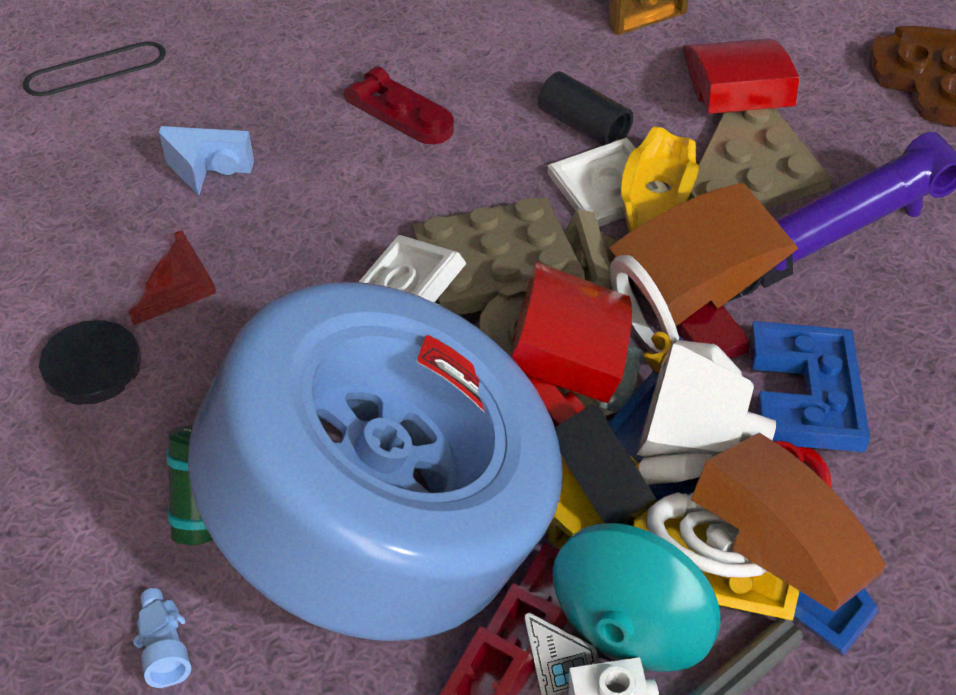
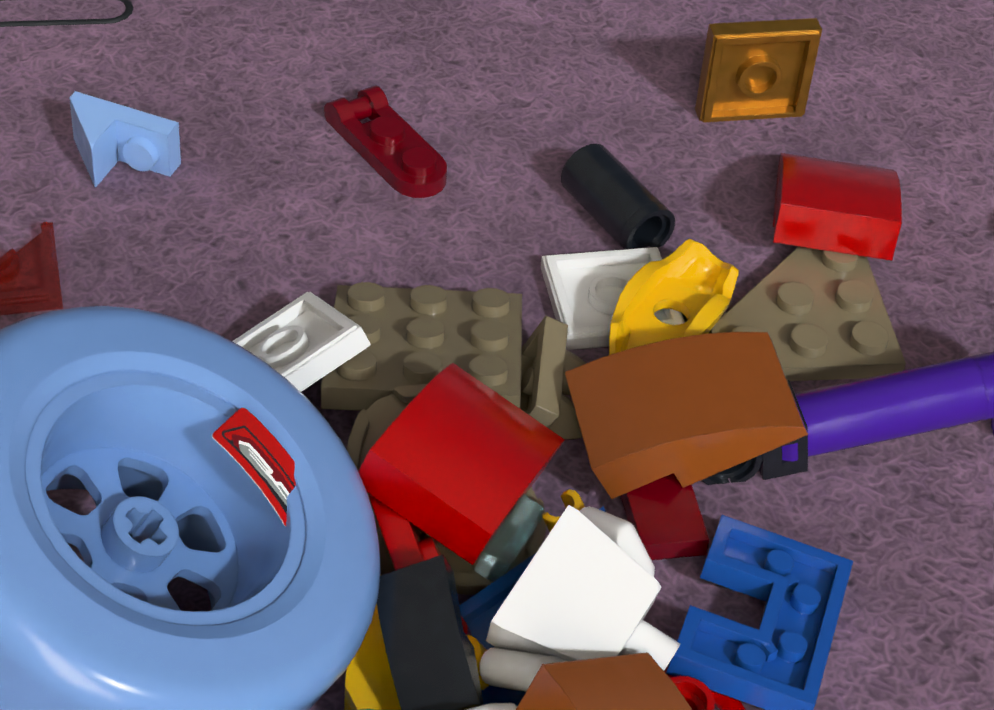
camera: 10 degrees right, 5 degrees down
white piece [609,255,679,354] -> none

